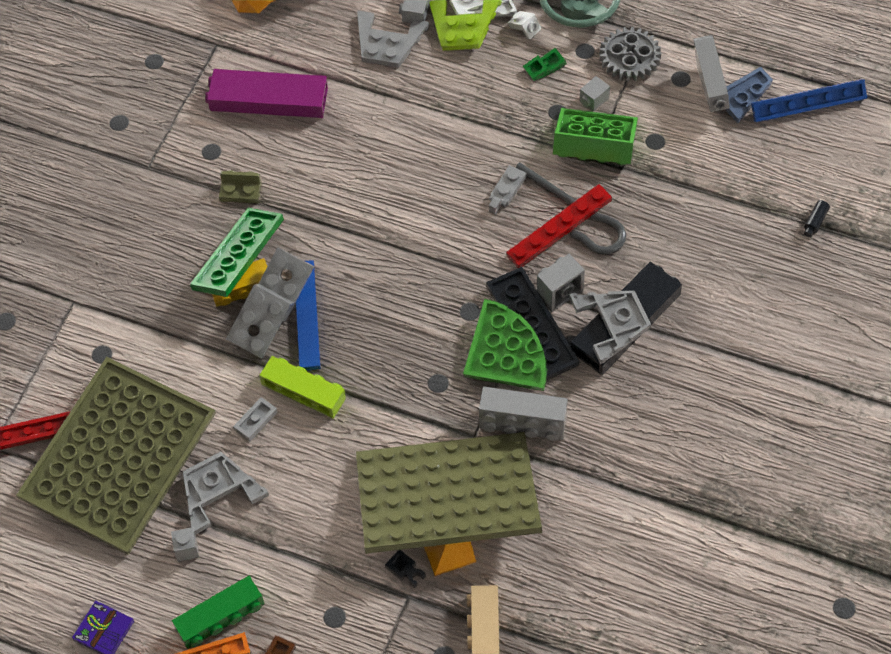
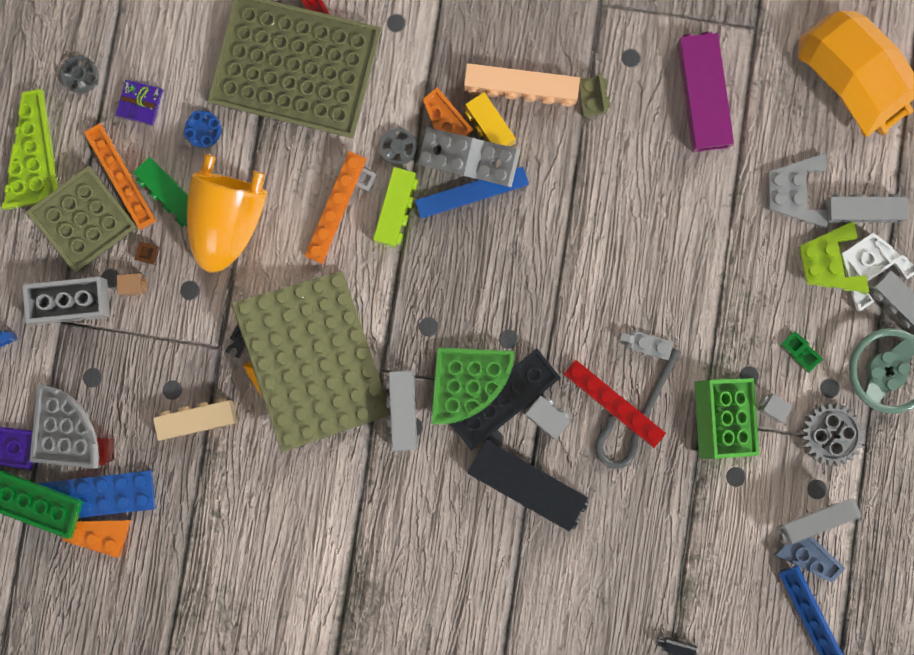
camera: 75 degrees right, 25 degrees up
light grey brick [171,527,199,562] -> none
light grey wing [183,452,269,535] -> none
plate [190,208,284,297] -> none
white bracket [508,11,541,39] -> none
light grey wing [569,291,651,364] -> none
none -> blue dish [184,111,222,148]
none -> light orange windscreen [187,154,267,273]
none -> orange plate [305,151,367,264]
none -> dark grey piece [379,128,417,166]
none -> orange wing [423,87,474,136]
none -> light nougat brick [464,64,580,106]

